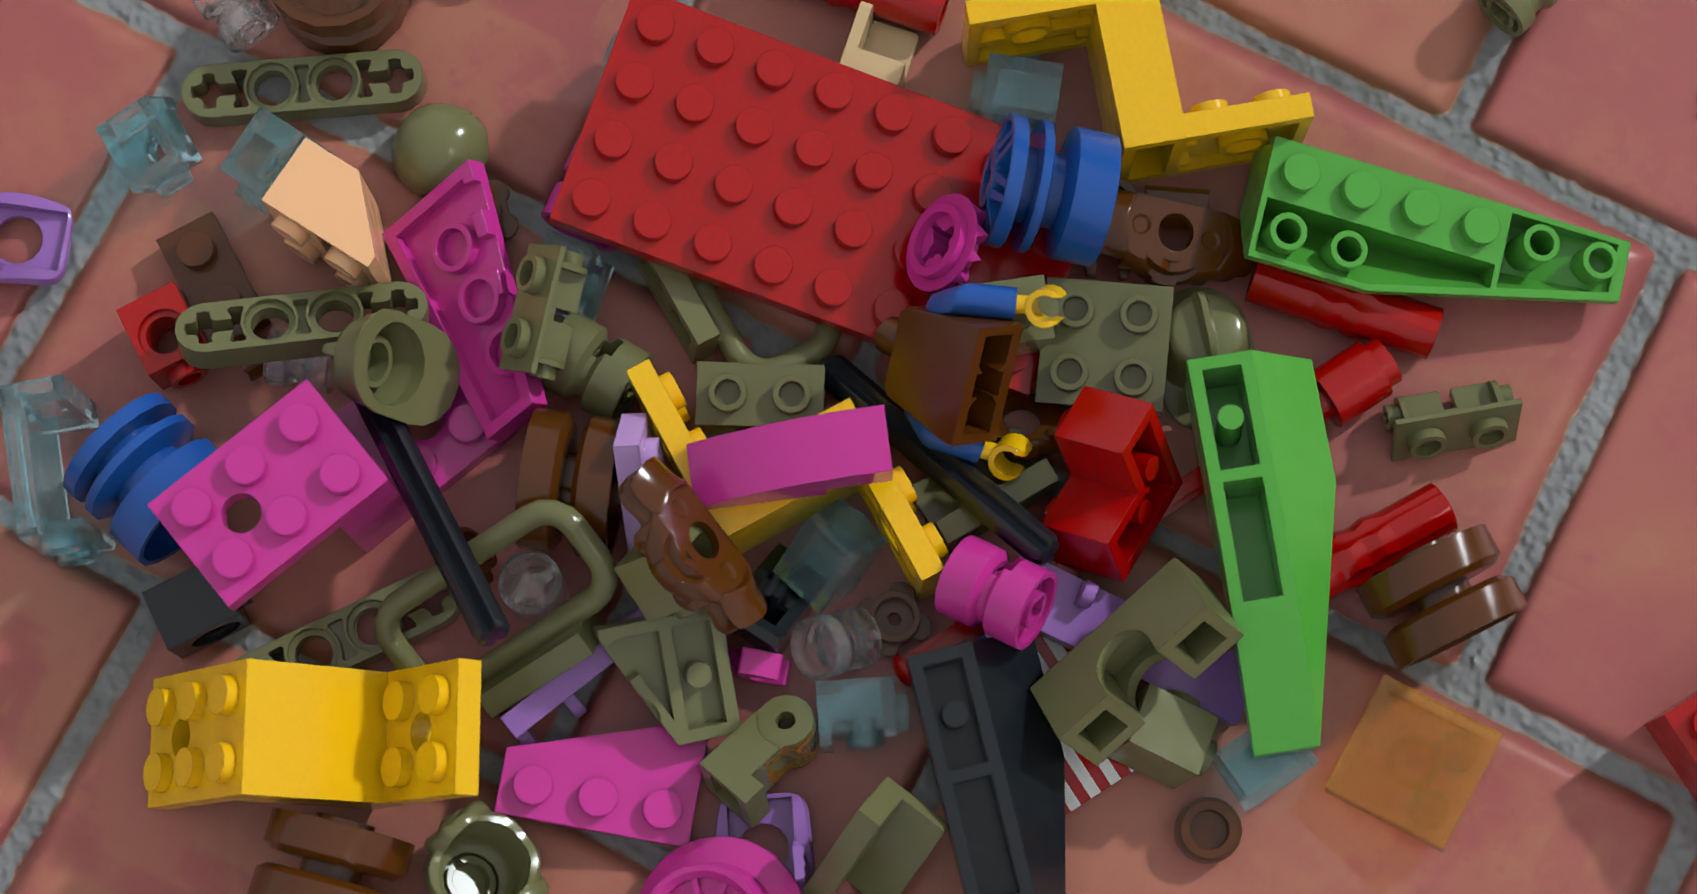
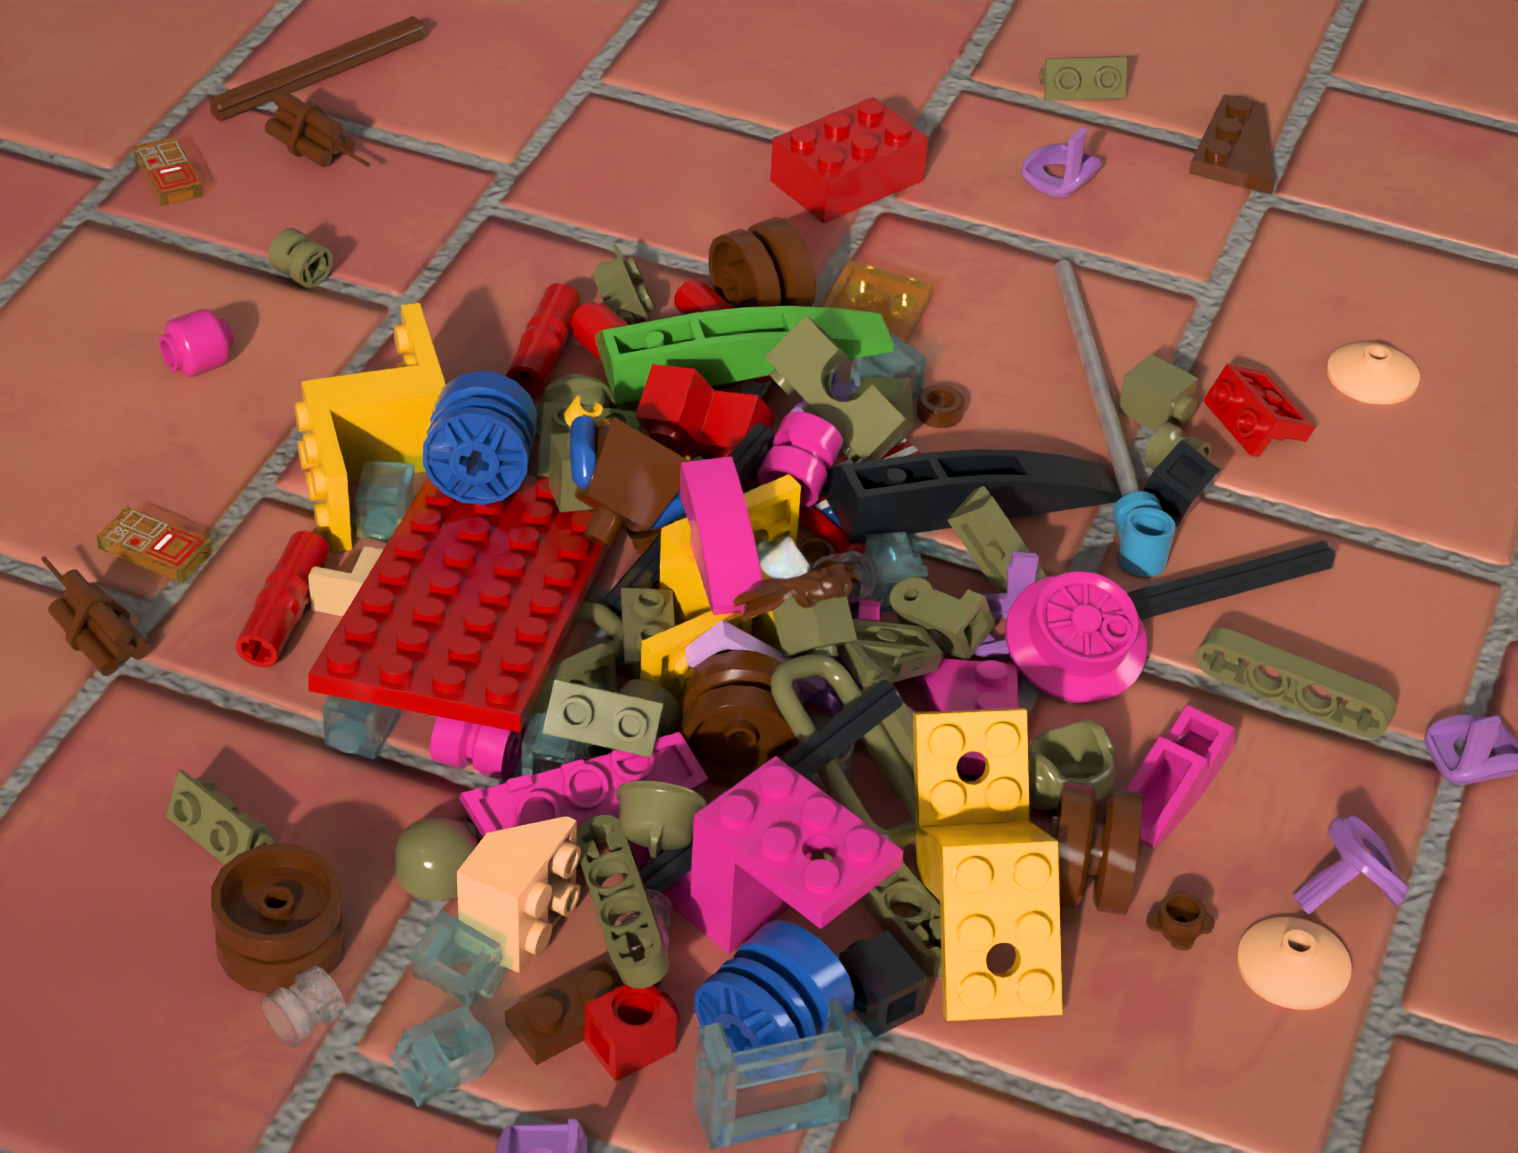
camera: 100 degrees left, 35 degrees down
olive beam [181,49,427,127] -> none
dark pink gear [906,193,988,295] -> none
bright green wedge [1239,136,1631,304] -> none

